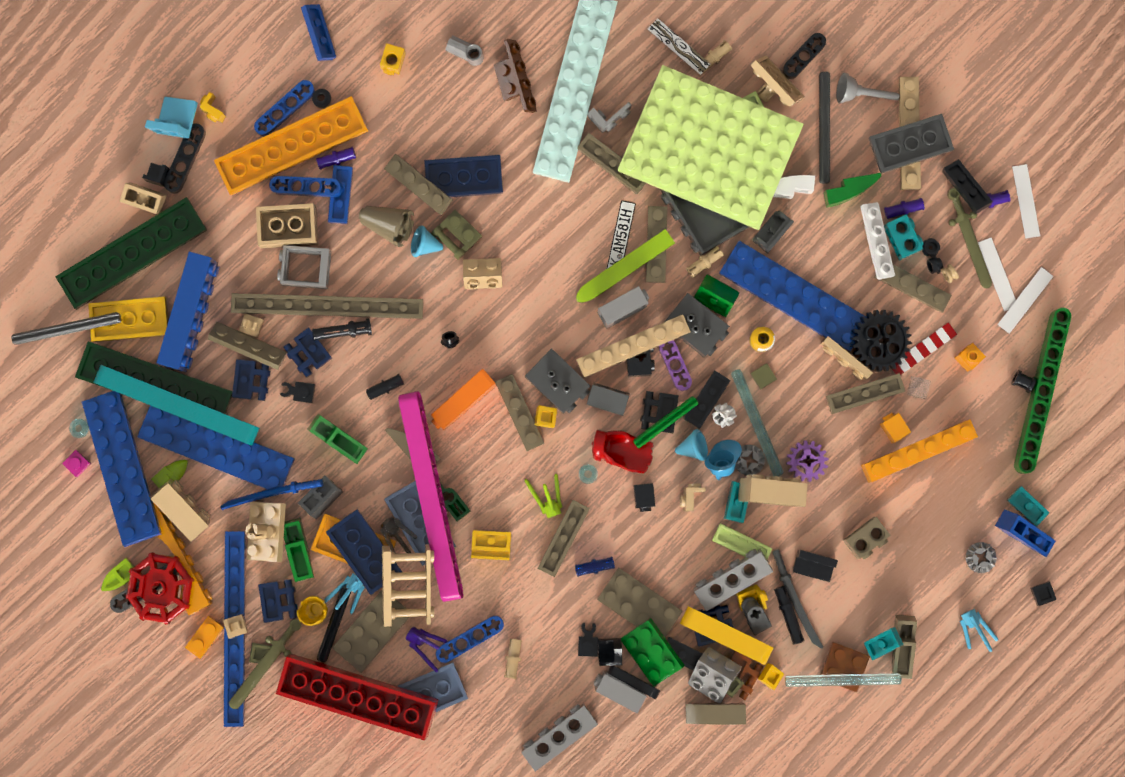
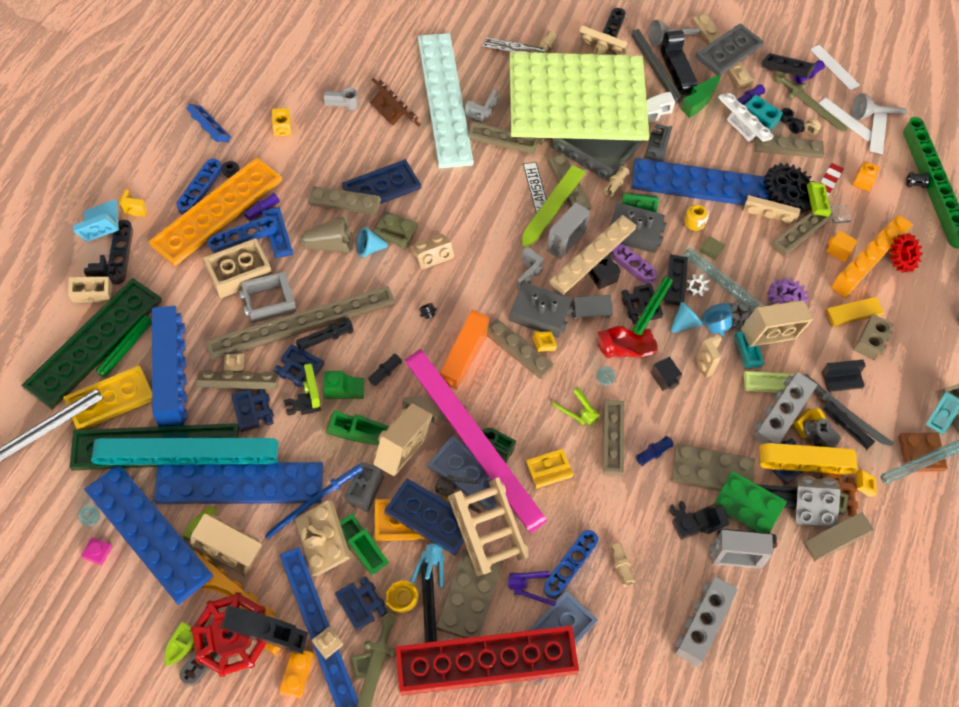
camera: 25 degrees left, 25 degrees down
none -> green axle [96,315,152,377]
none -> black slope [221,606,308,654]
none -> lime plate [303,364,320,408]
none -> green arch [323,371,364,399]
none -> tan brick [373,403,433,476]
none -> light grey bracket [517,246,544,290]
none -> black beam [661,29,698,95]
none -> lime plate [807,181,831,217]
none -> yellow tile [825,297,884,327]
none -> light grey piece [852,93,907,120]
none -> red gear [889,233,923,273]

